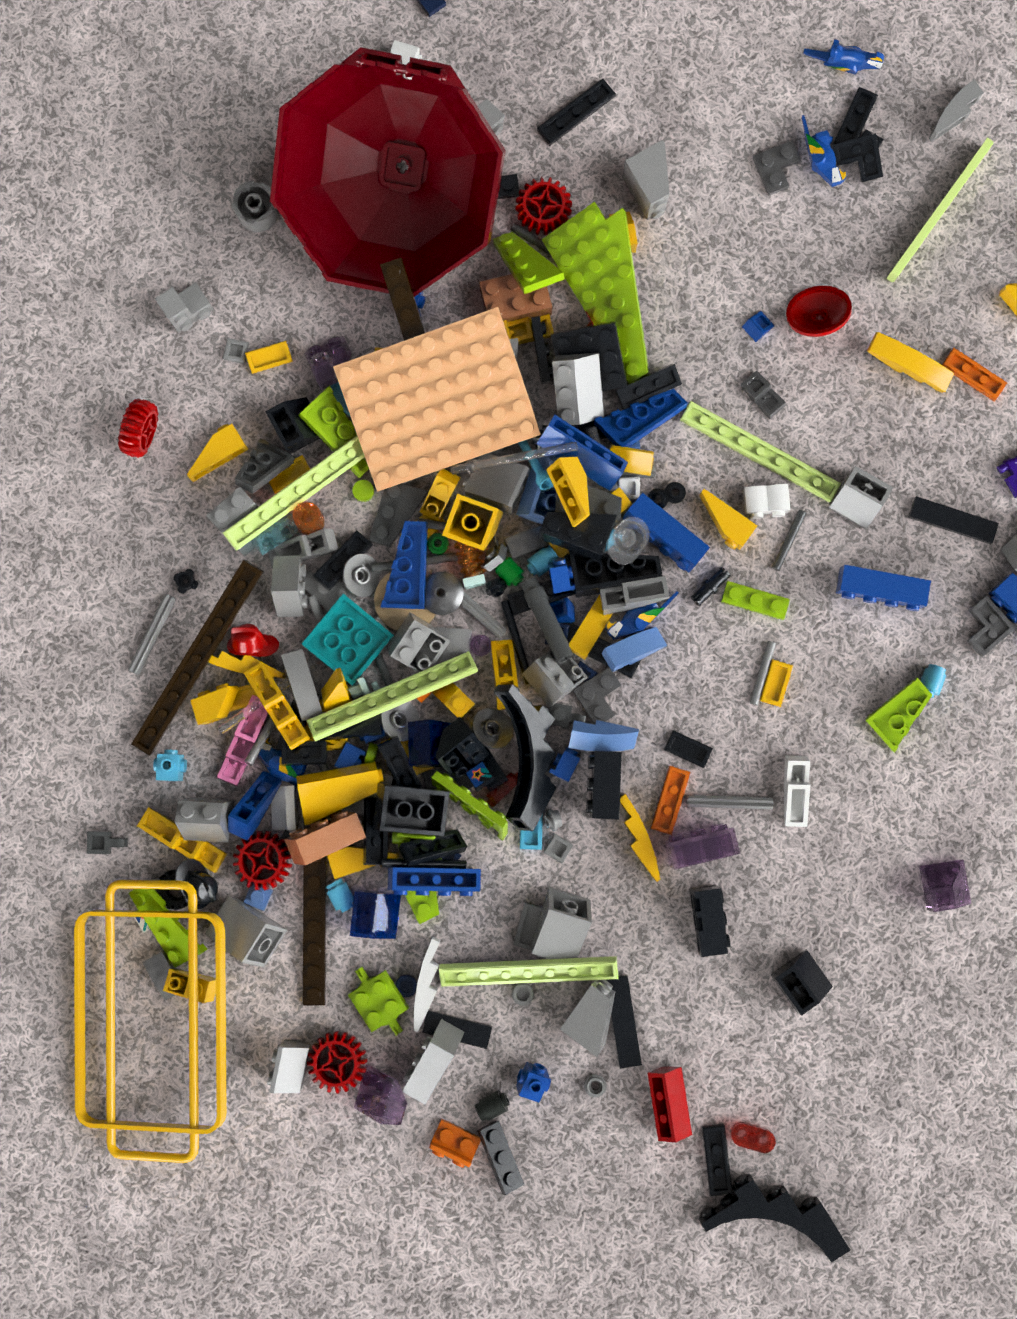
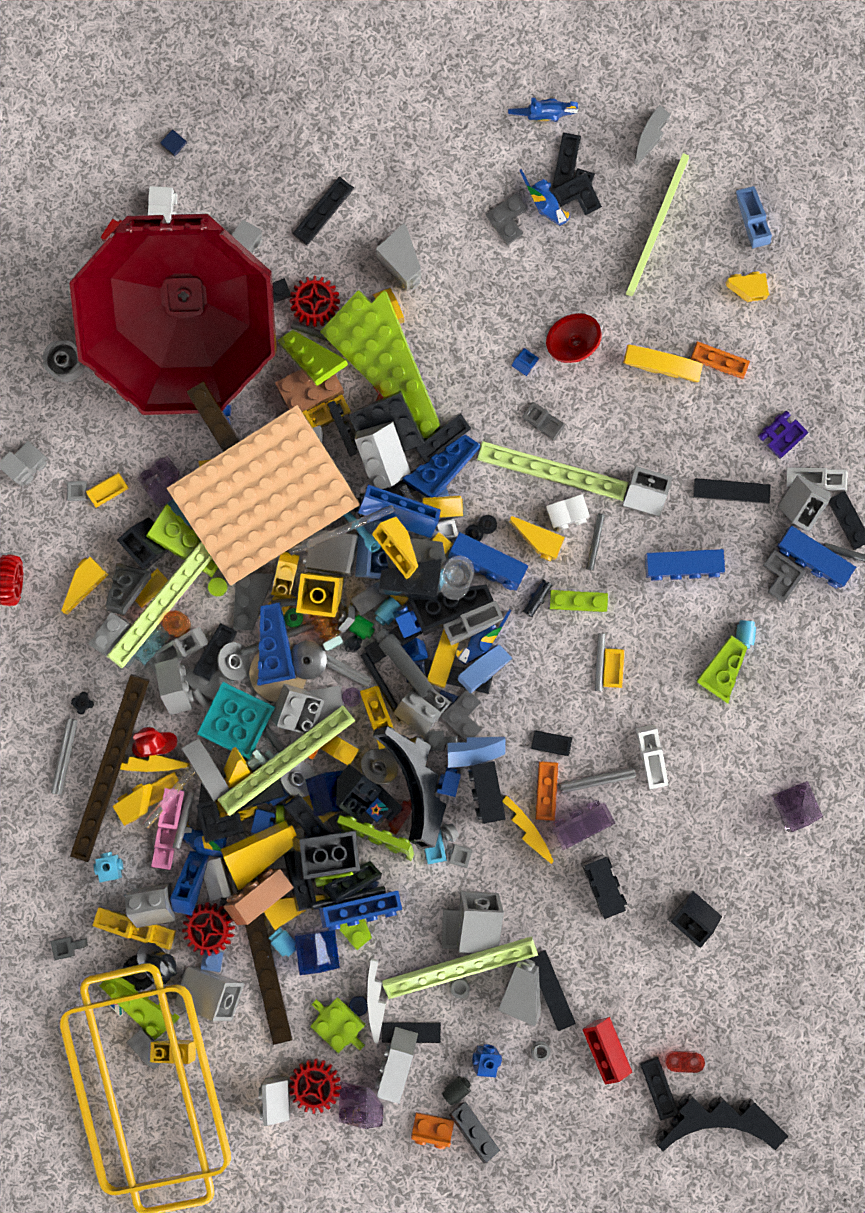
camera: 20 degrees left, 0 degrees up
yellow slope [244,662,310,750] -> none

